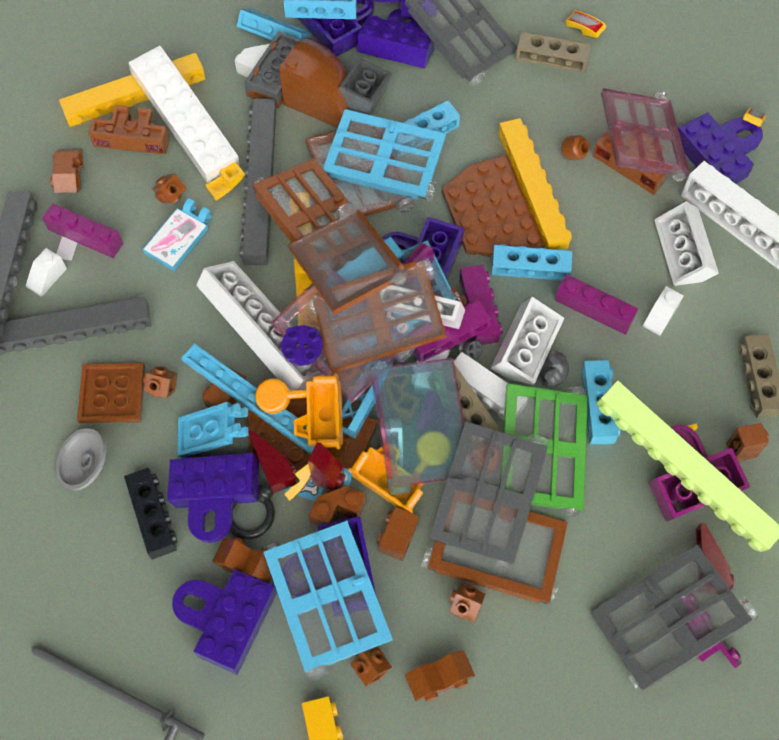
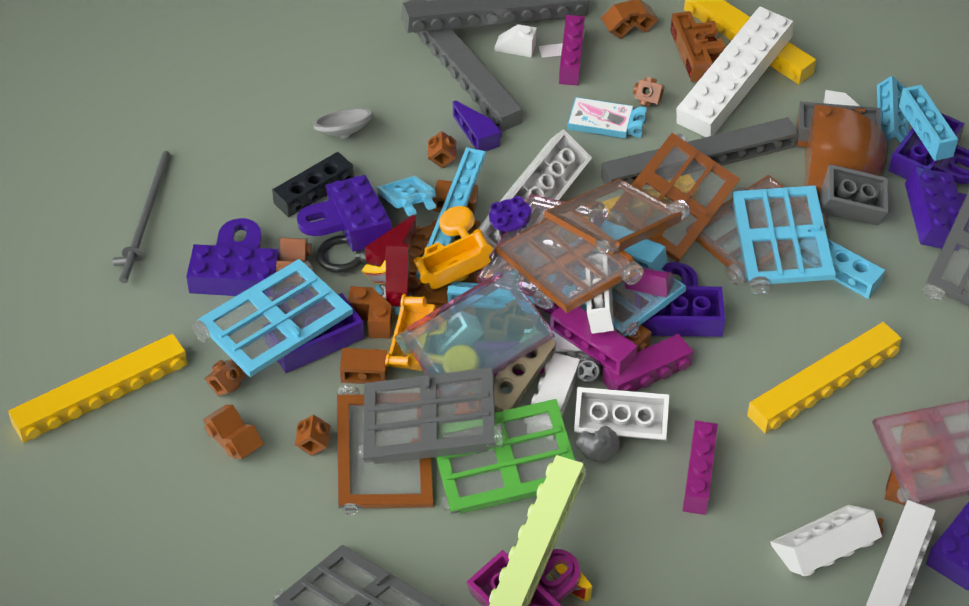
camera: 70 degrees right, 15 degrees down
dark orange plate [77,363,145,423] -> none
yellow slope [205,162,245,201] -> none
dark orange plate [442,155,545,257] -> none
medium azure brick [491,244,572,281] -> none
dark orange head [561,135,590,160] -> none
medium azure brick [581,360,621,445] -> none
white slope [643,286,684,336] -> none
none -> dark purple slope [453,100,502,151]

